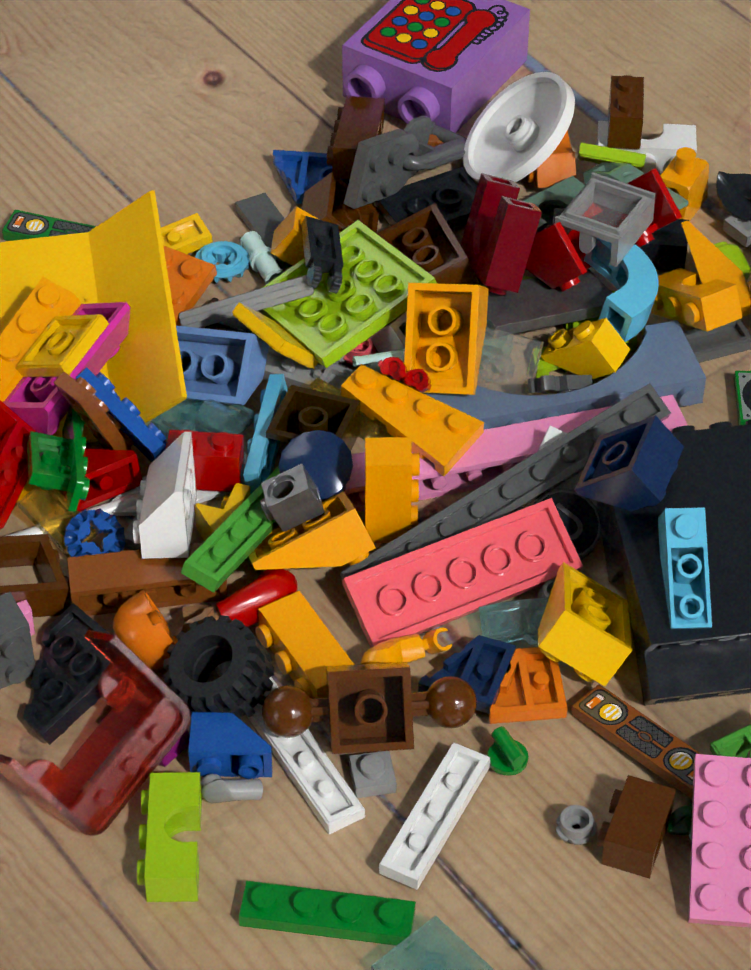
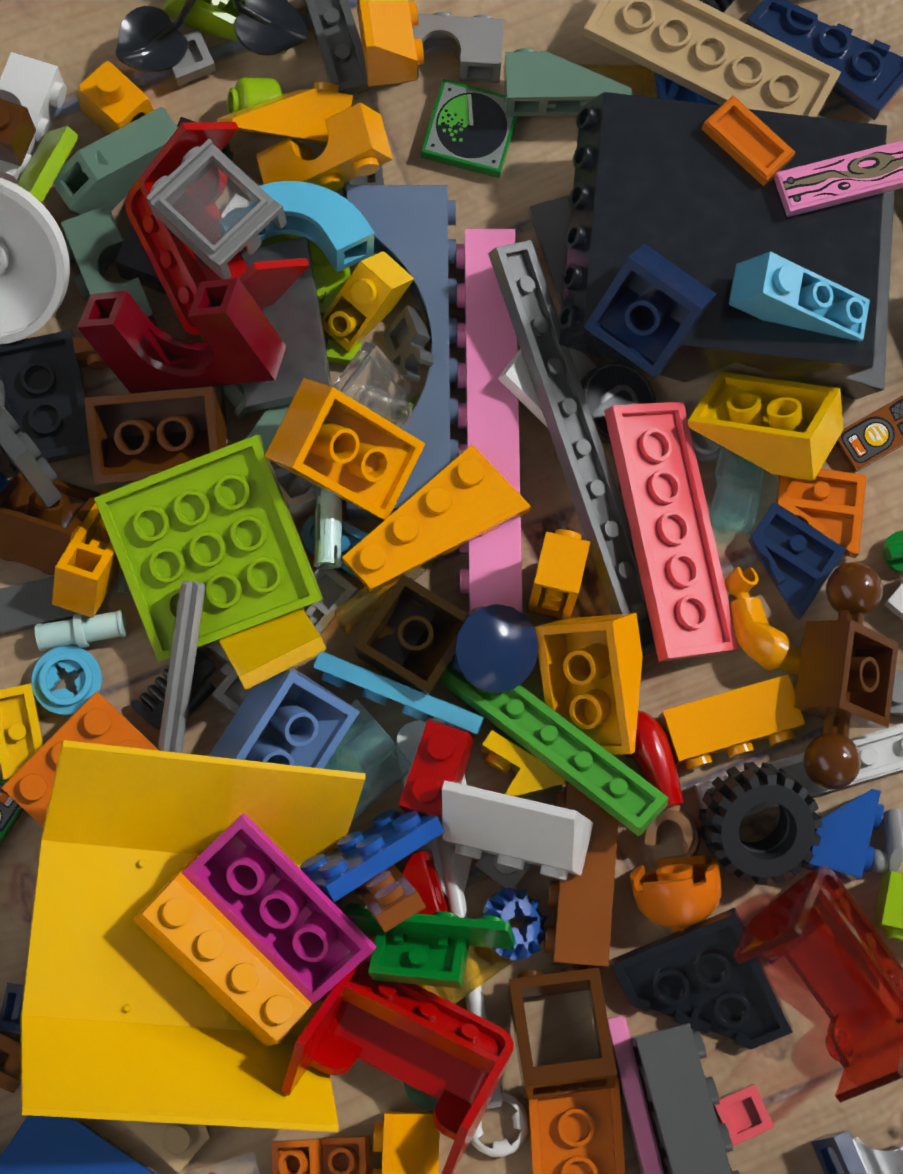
camera: 80 degrees left, 30 degrees up
yellow tile [16,314,109,377] -> none
flat silver brick [260,464,325,532] -> none
black hinge [301,216,344,294] -> none
red piece [378,357,432,393] -> none

